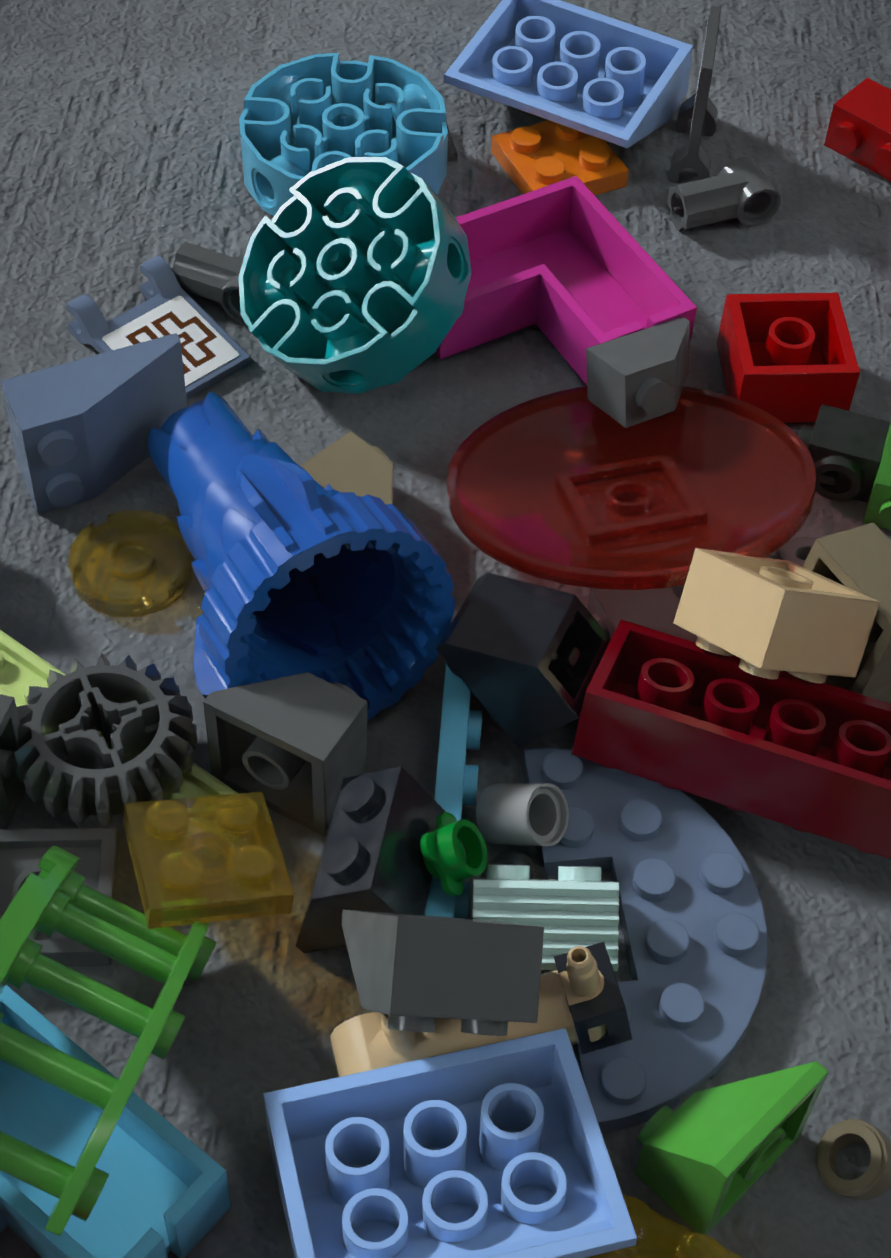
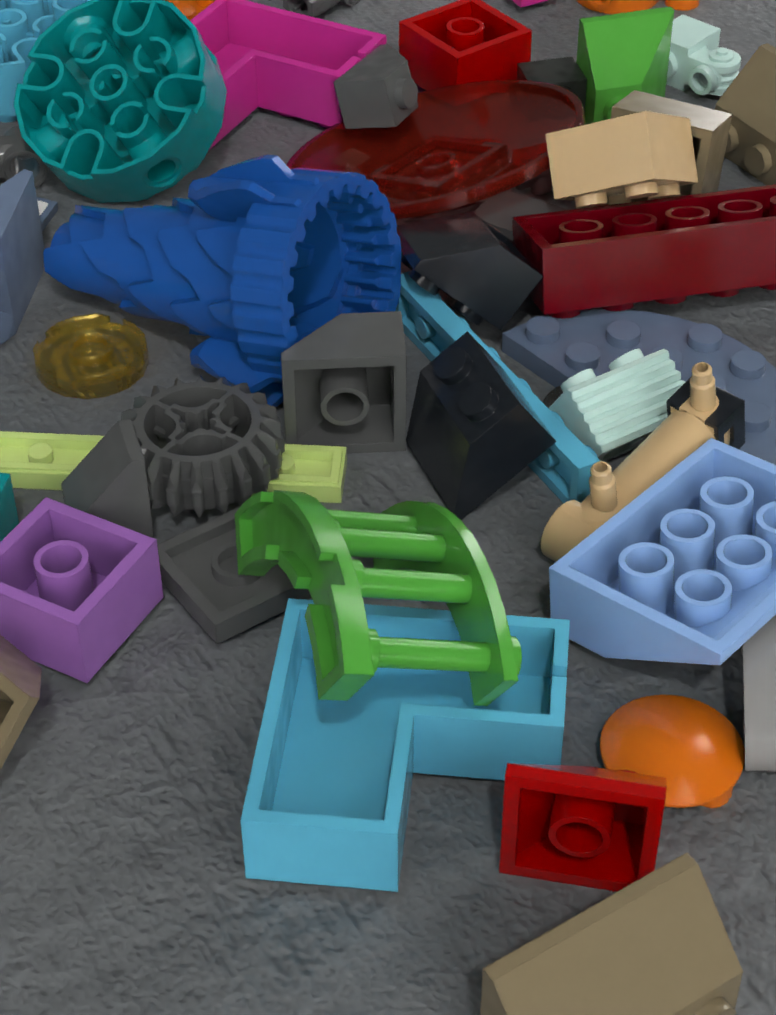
camera: 30 degrees left, 10 degrees down
clear yellow plate [123,792,294,929] -> none
dark grey slope [342,910,544,1036] -> none
green plate [420,812,487,897] -> none
light grey beam [476,783,569,846] -> none

